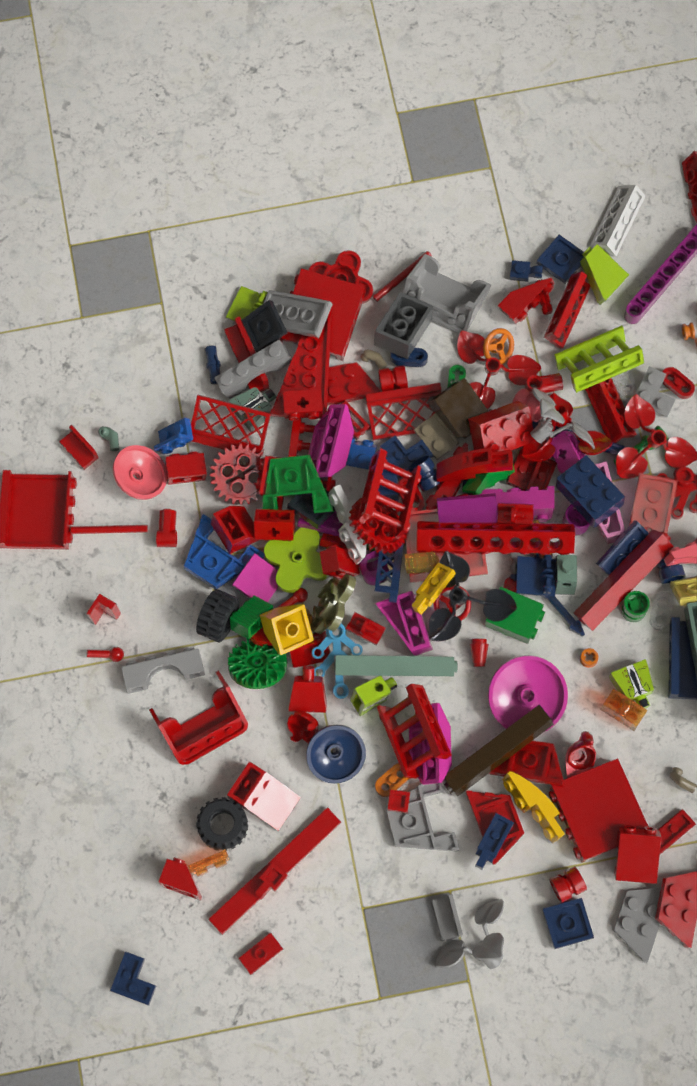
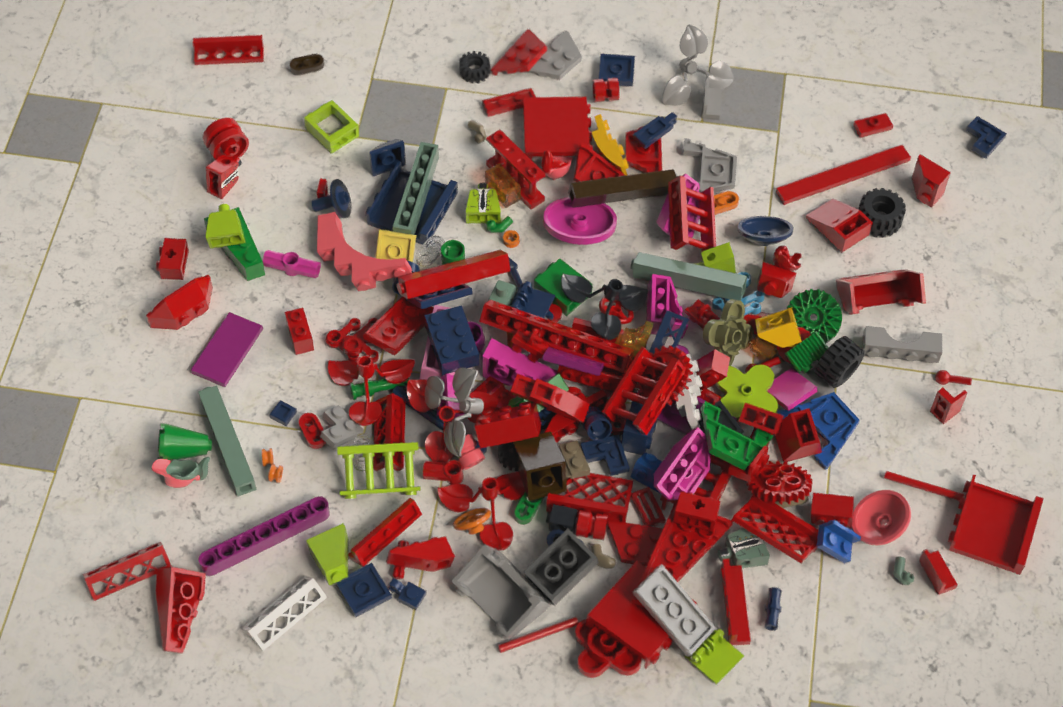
camera: 165 degrees left, 15 degrees down
red piece [156,509,177,548] -> none
clear orange plate [188,850,230,877] -> none
light grey arch [215,340,292,399] -> none
black plate [241,300,288,352] -> none
red plate [255,862,288,900] -> none
red plate [388,789,410,813] -> none
yellow hinge [412,563,456,615] -> none
red cone [469,639,489,667] -> none
red panel [614,825,661,884] -> none
none -> red fence [486,129,546,210]
none -> green arm [486,216,513,233]
none -> black brick [546,504,577,533]

